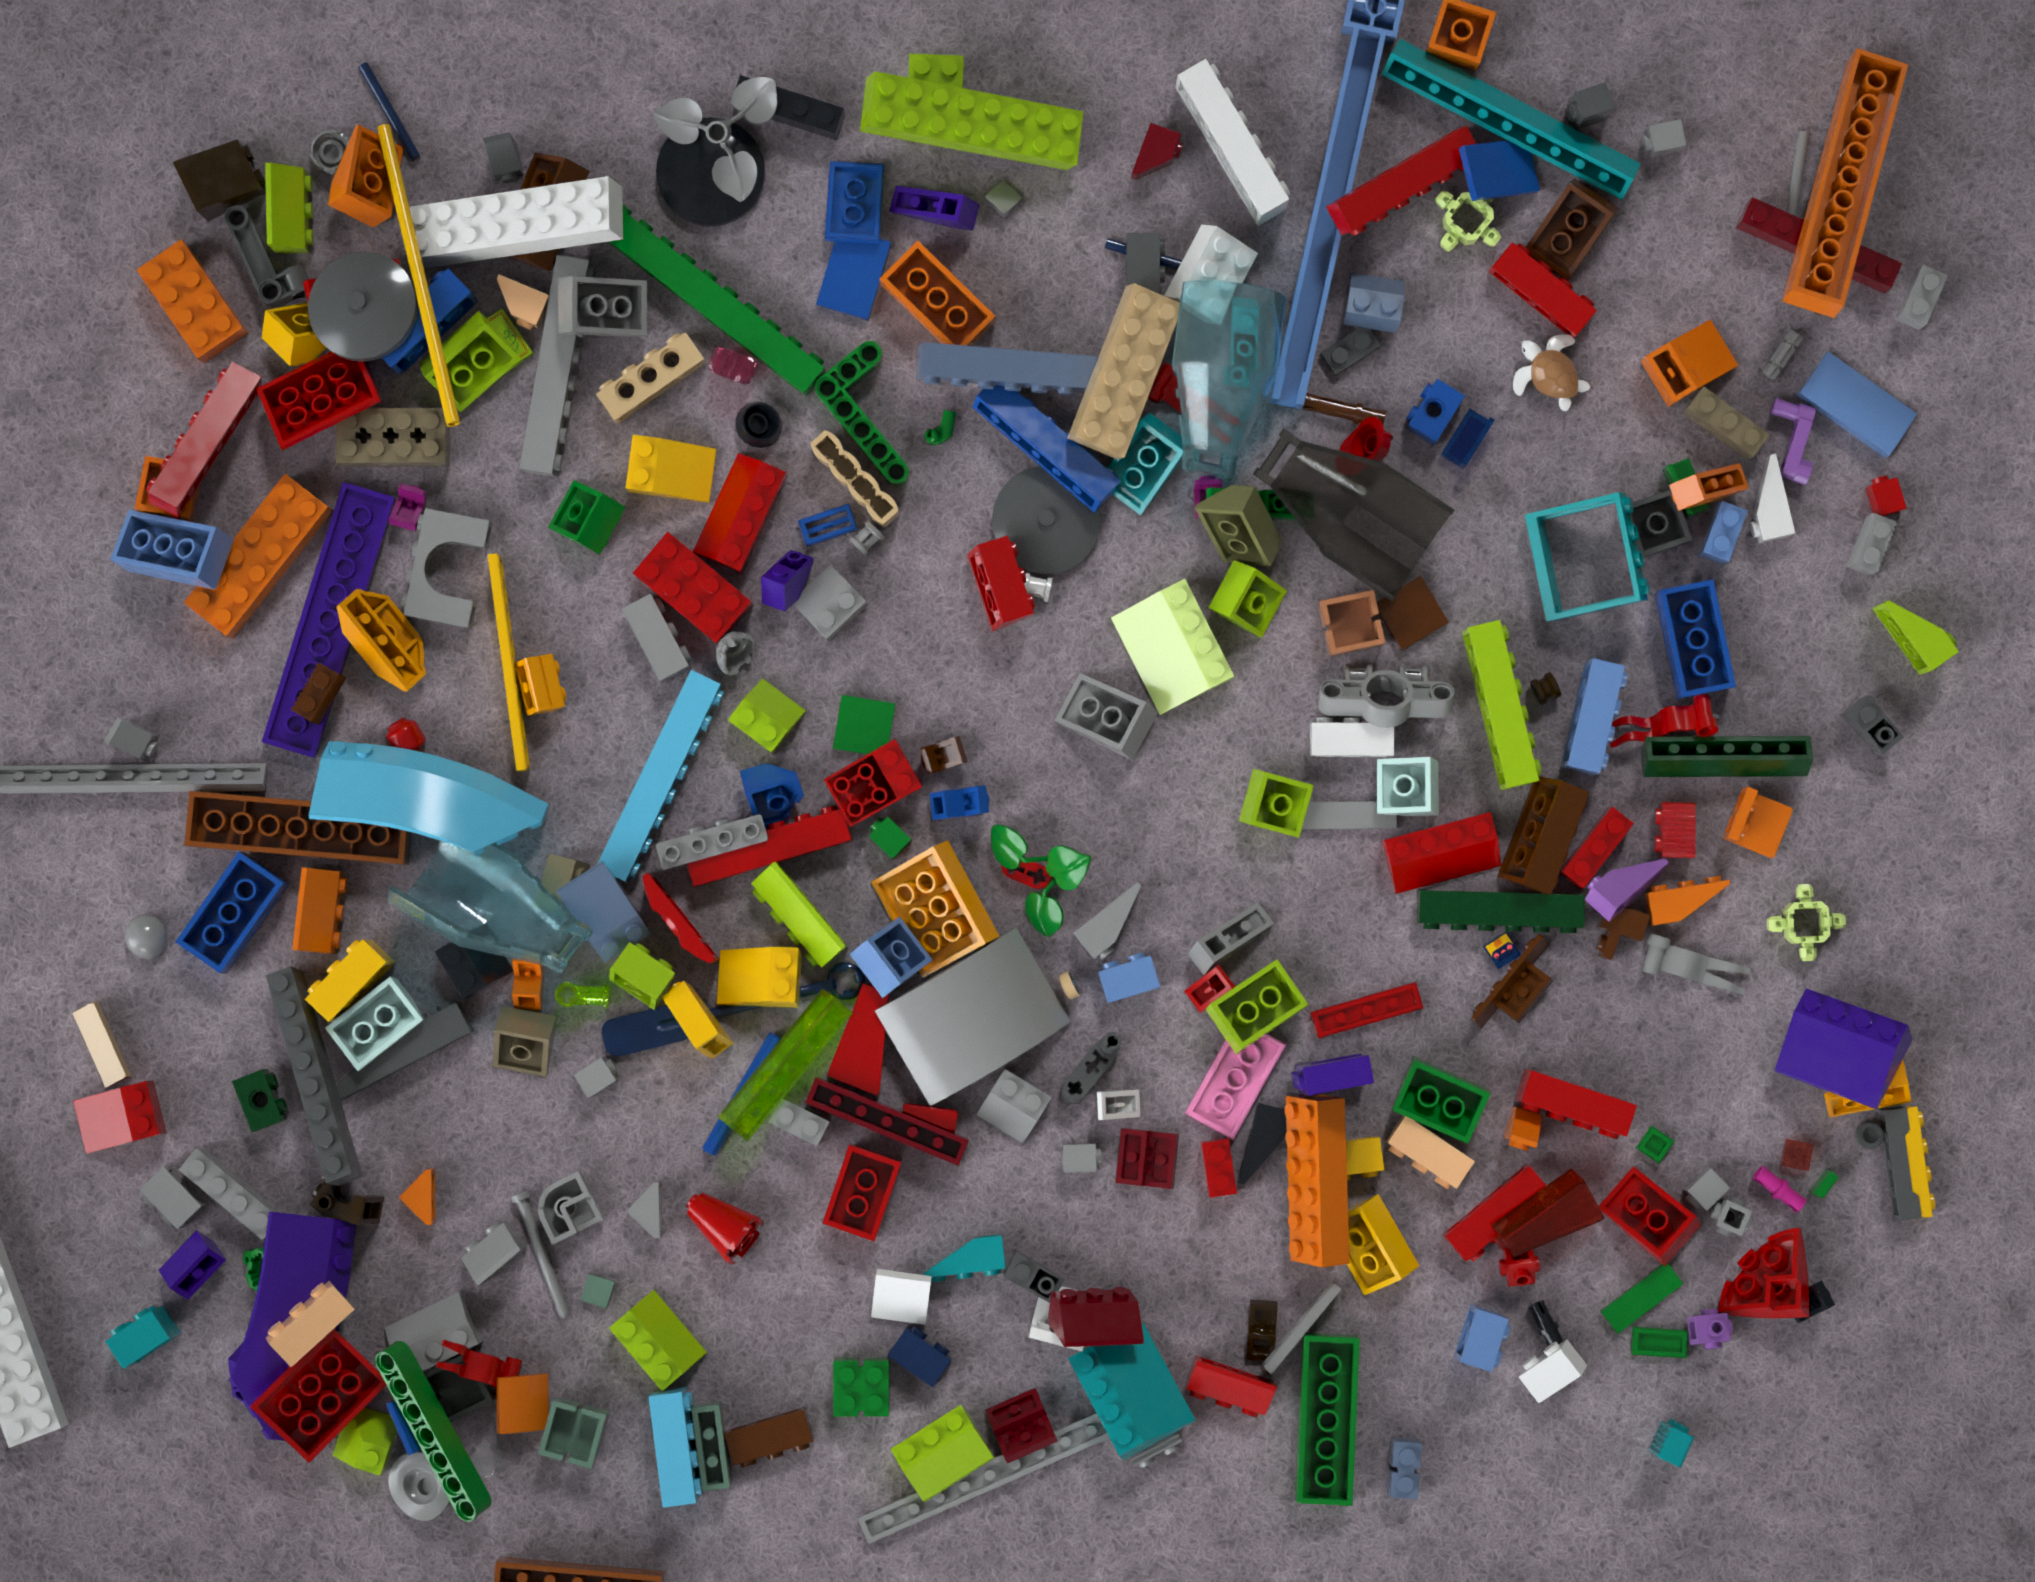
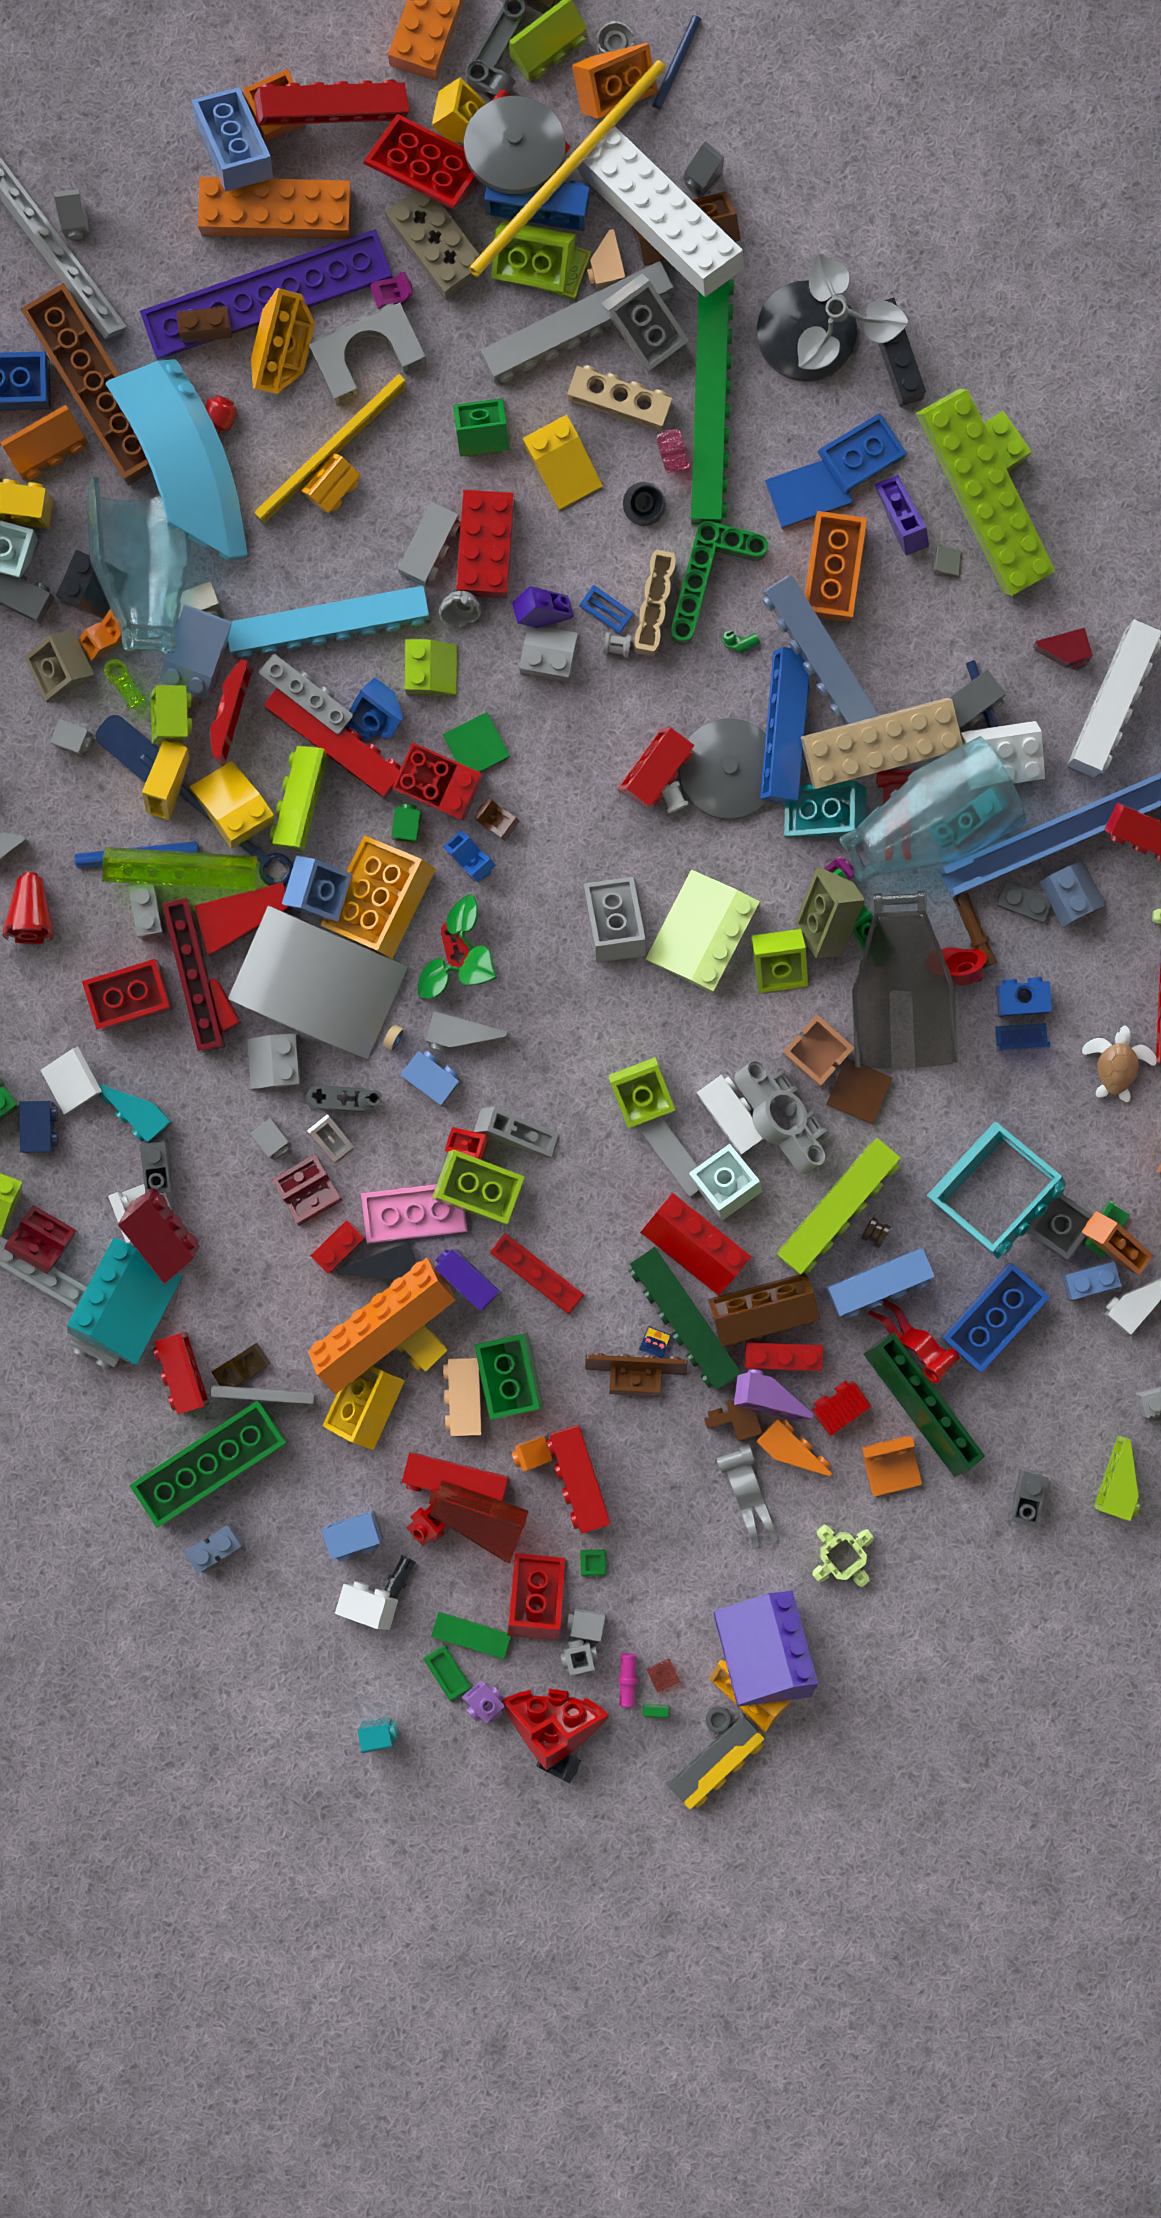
camera: 55 degrees right, 0 degrees up
red slope [693,453,788,574] -> none

